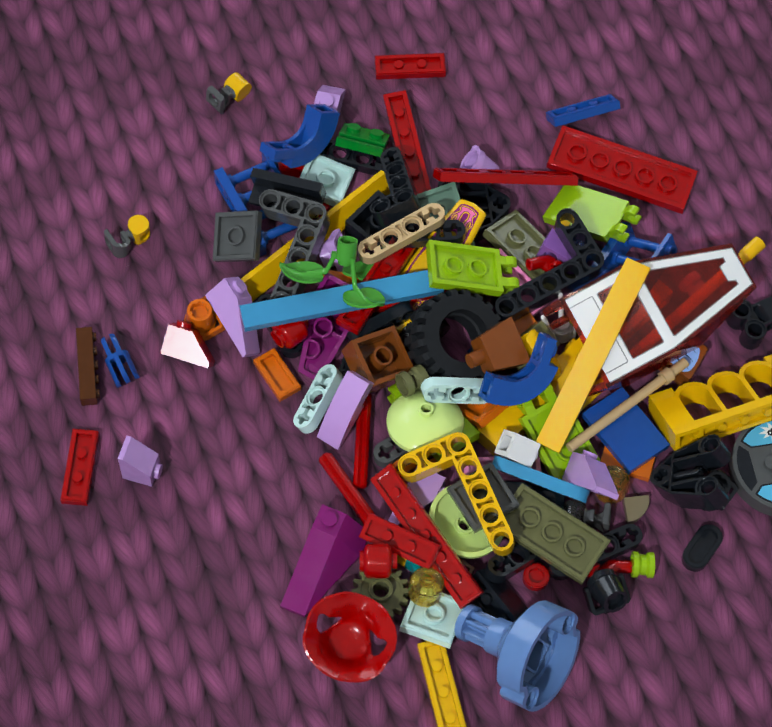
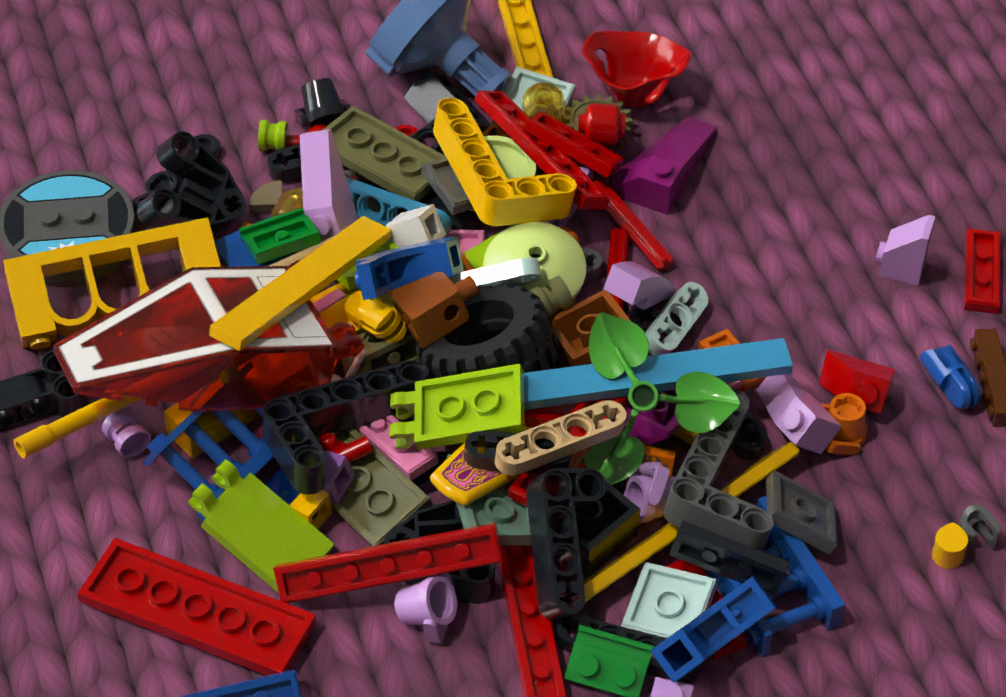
camera: 175 degrees left, 15 degrees down
none -> green plate [239,207,321,265]

